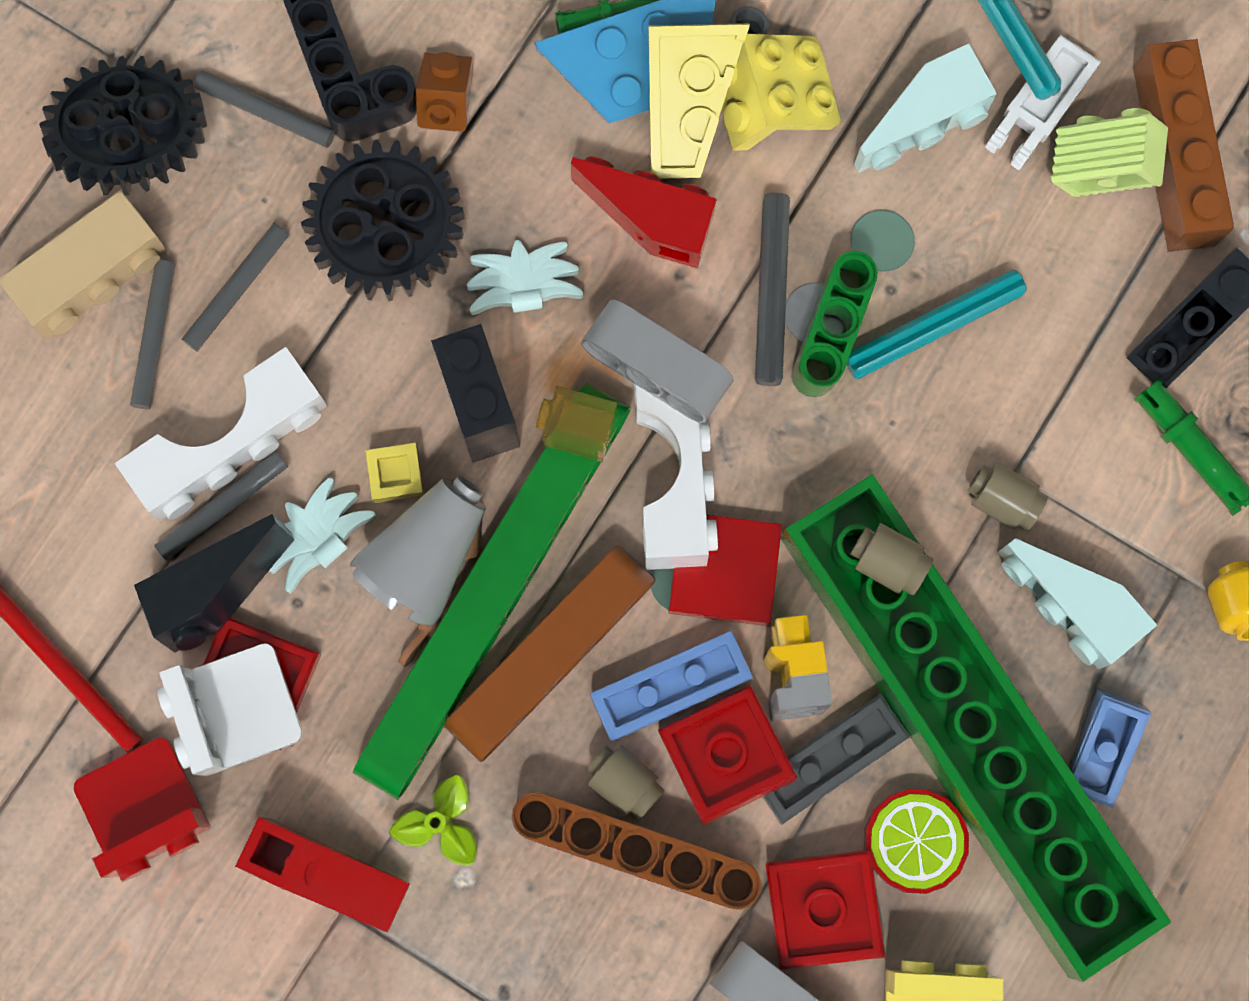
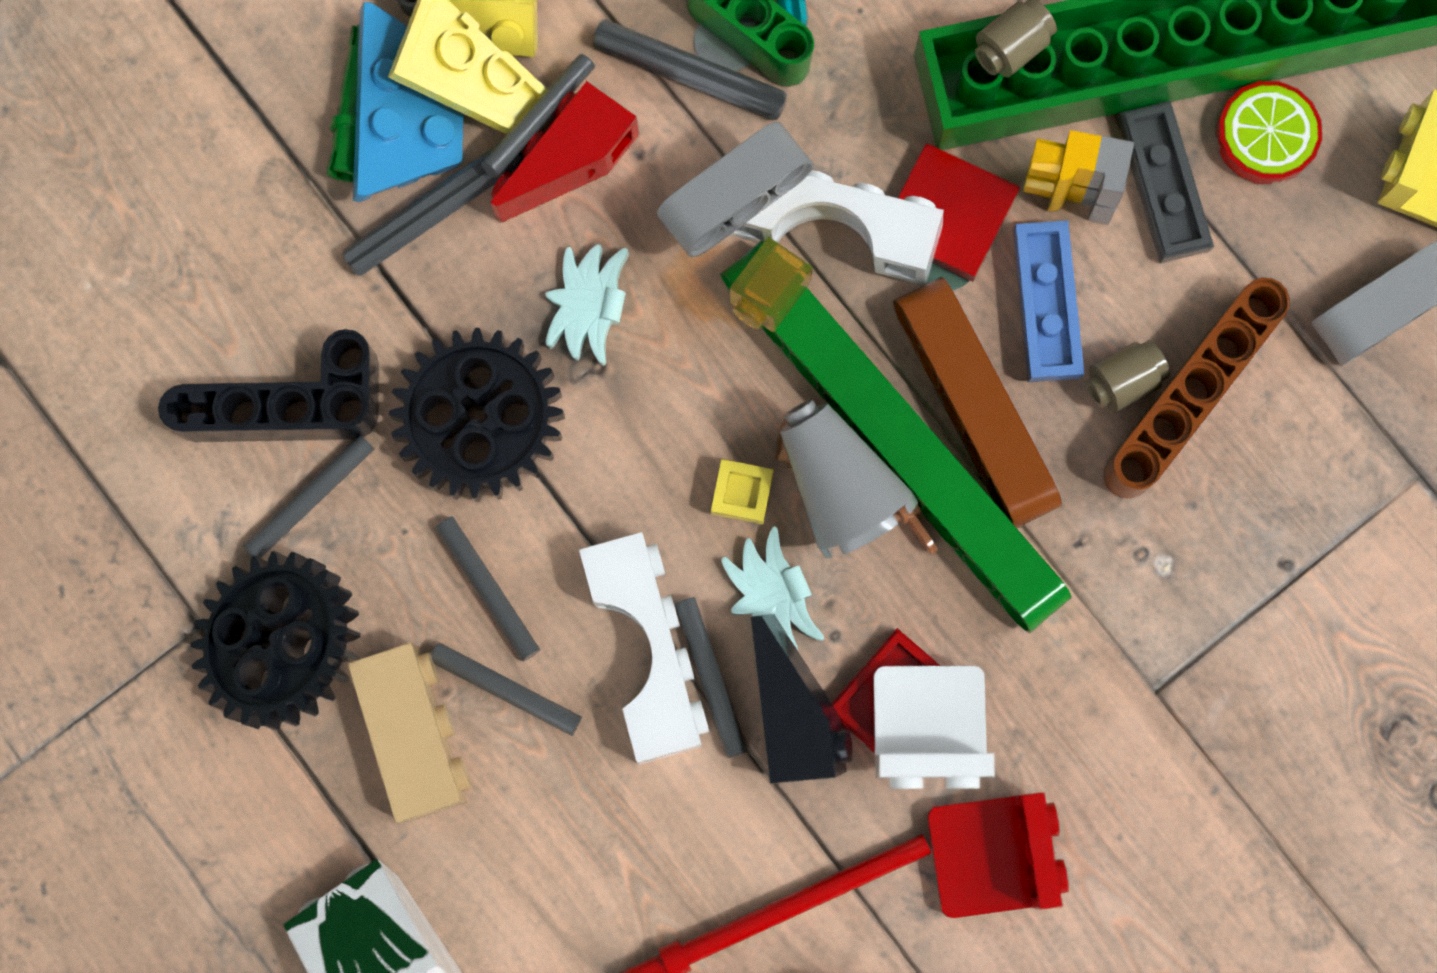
camera: 65 degrees left, 0 degrees up
red slope [235,817,411,933] -> none
lime plant [389,774,478,866] -> none
dark orange bracket [416,52,473,132] -> none
black brick [431,324,520,463] -> none
red tile [658,685,797,826] -> none
red tile [765,849,886,970] -> none
none -> dark grey axle [342,144,524,276]
none -> dark grey bar [481,54,595,178]

